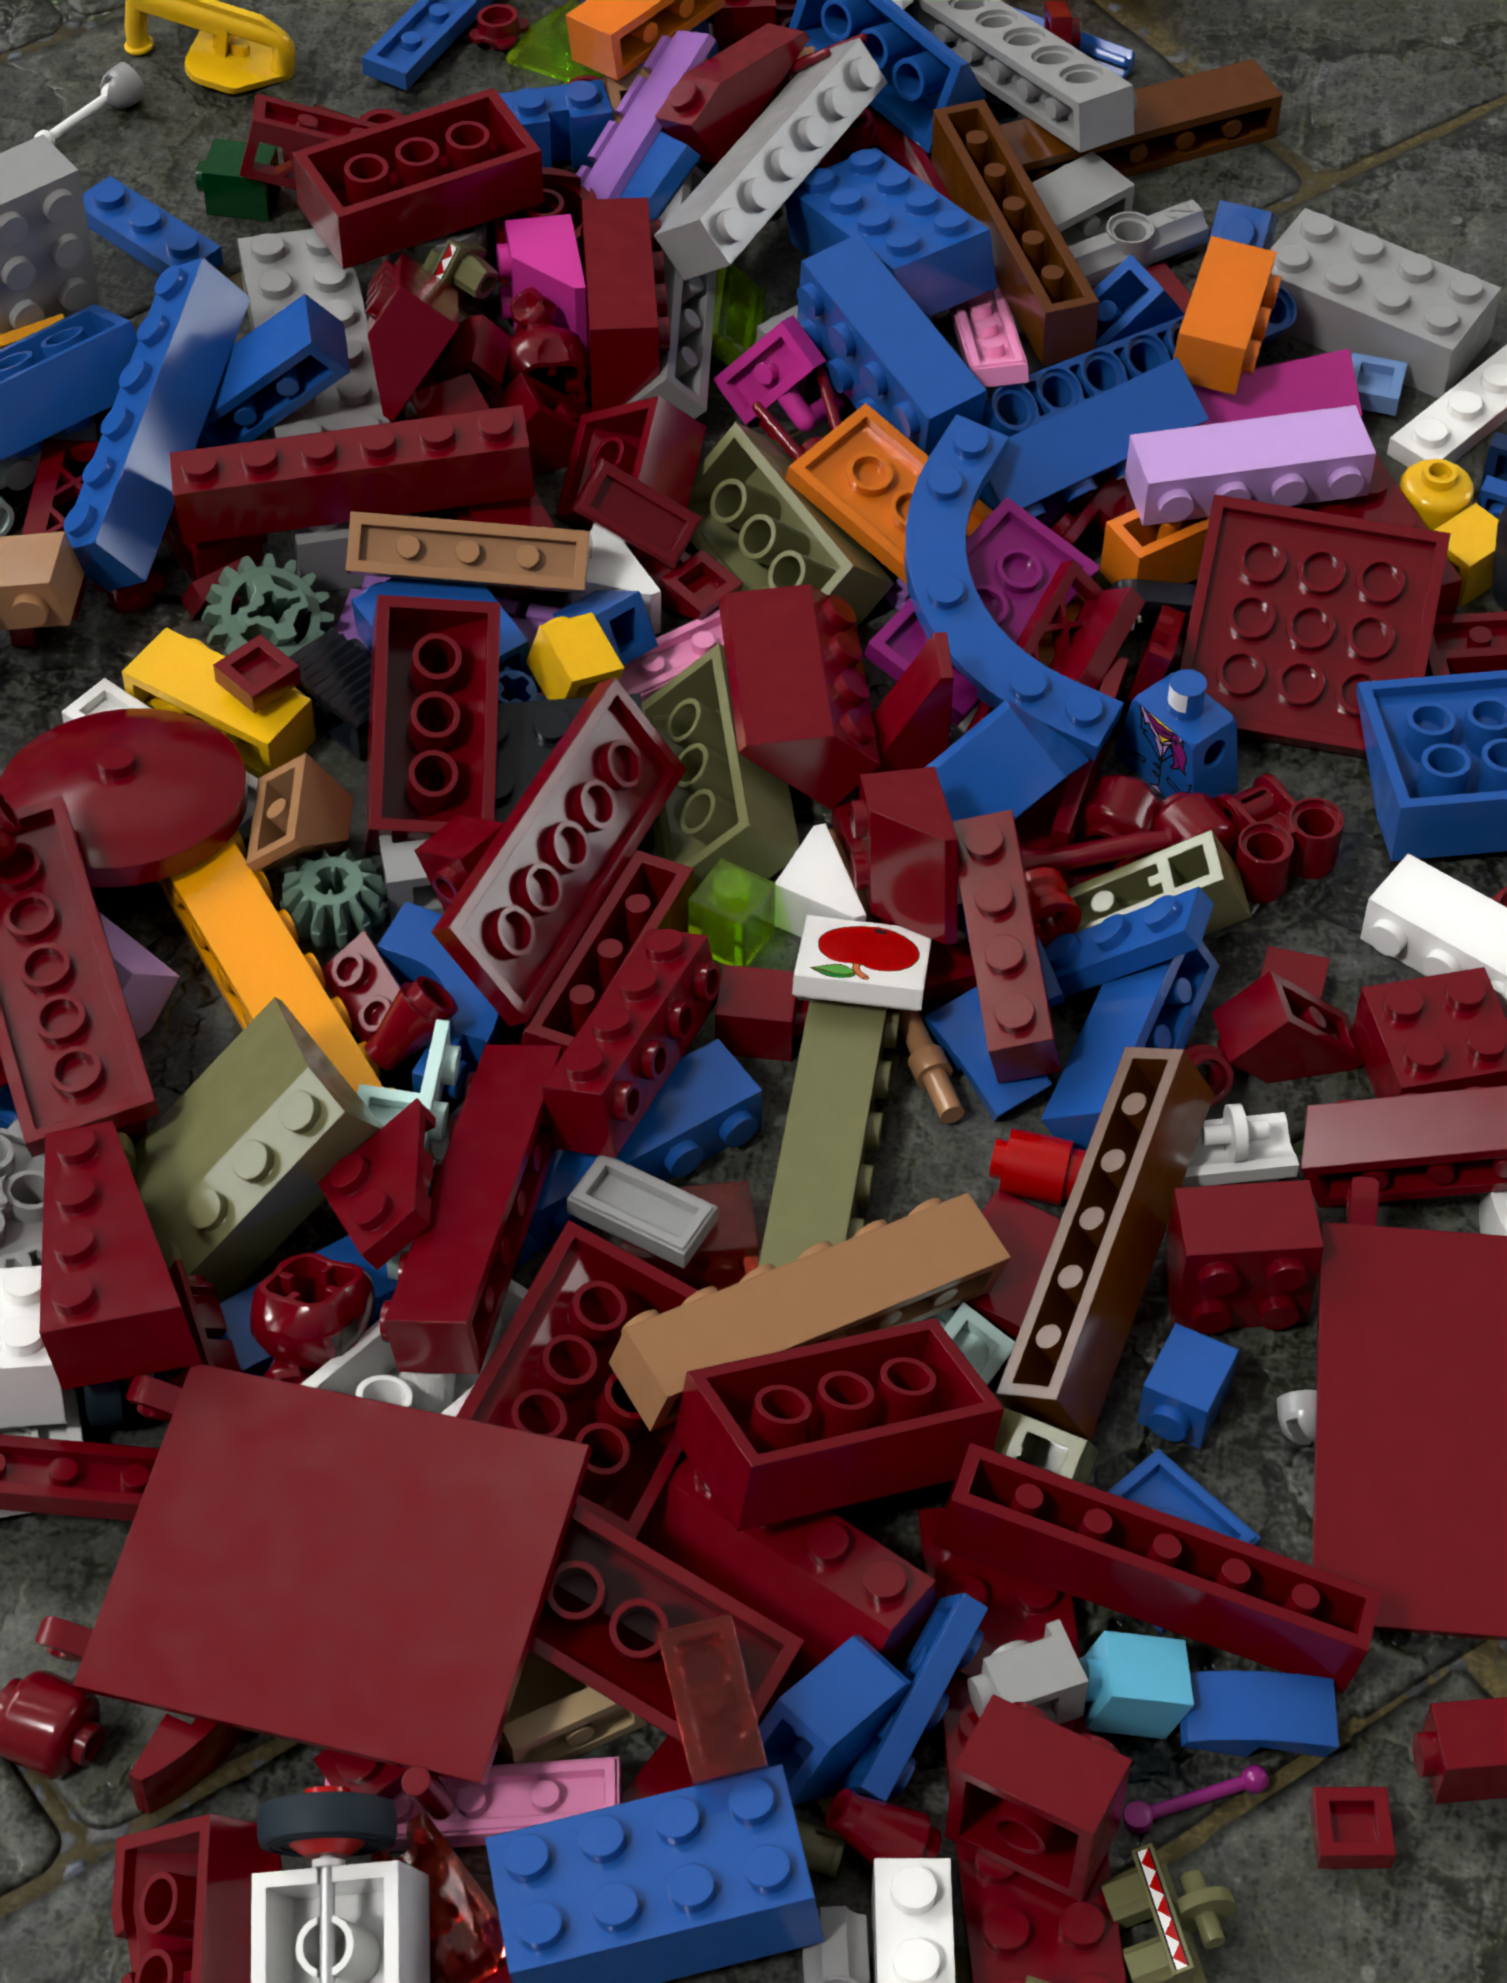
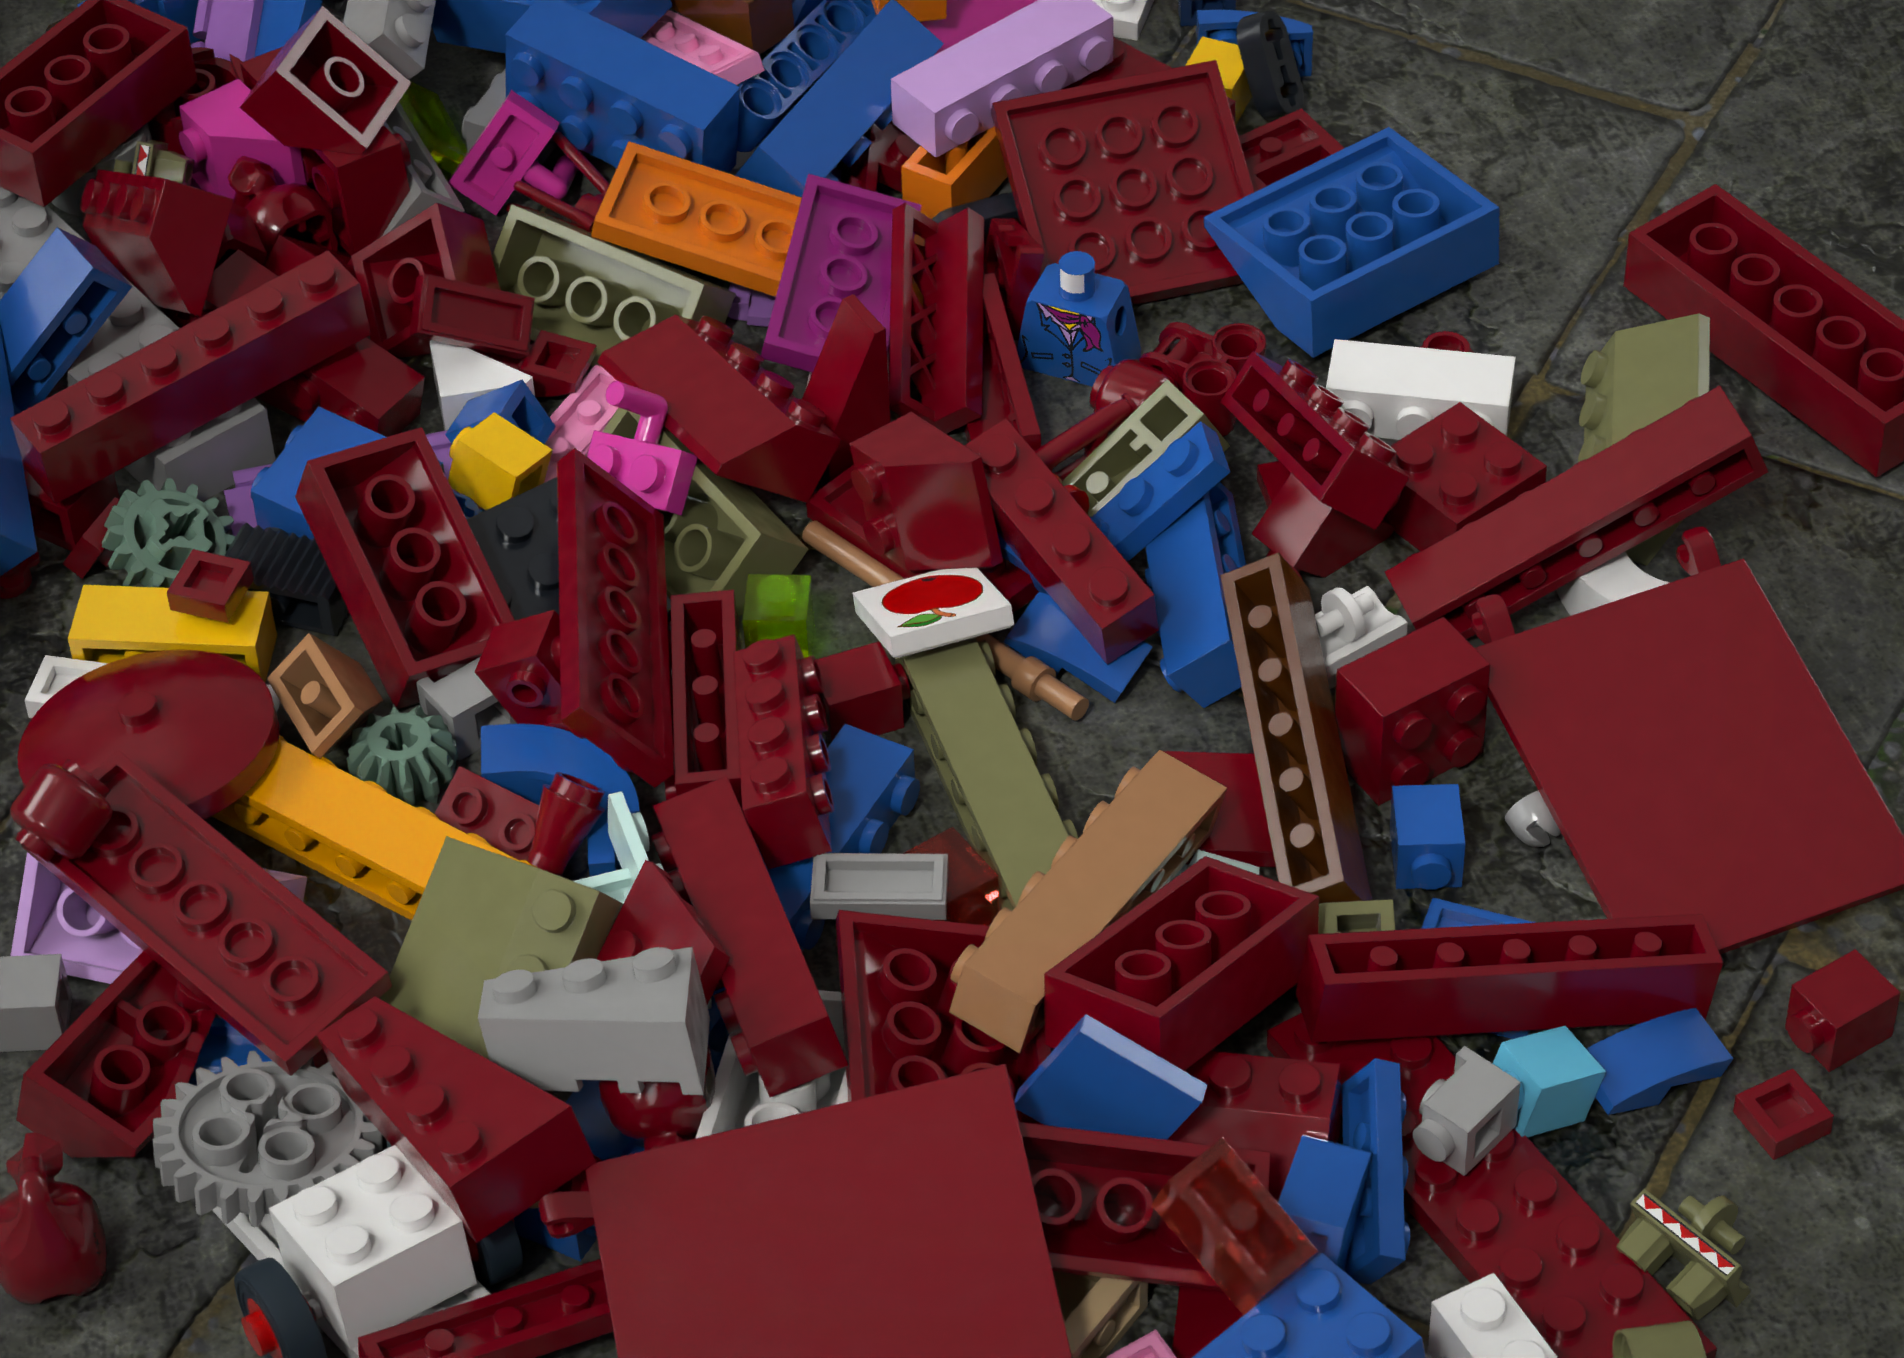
camera: 25 degrees left, 5 degrees down
medium nougat fence [346,511,593,594] -> none
white slope [771,823,866,938] -> none
dark red cone [825,1788,941,1866] -> none
blue plate [904,414,1124,761] -> none
blue slope [925,699,1089,821] -> none
dark red brick [945,1694,1132,1902] -> none
red brick [989,1128,1087,1206] -> none
dark red head [1074,775,1162,866] -> none
magenta hinge [1123,1764,1269,1834] -> none
yellow head [1399,459,1474,530] -> none
none -> dark red slope [239,6,411,155]
none -> light grey wedge [478,947,710,1095]
none -> dark pink plate [587,381,697,516]
none -> blue tile [1014,1014,1207,1140]
none -> dark red brick [1220,351,1410,530]

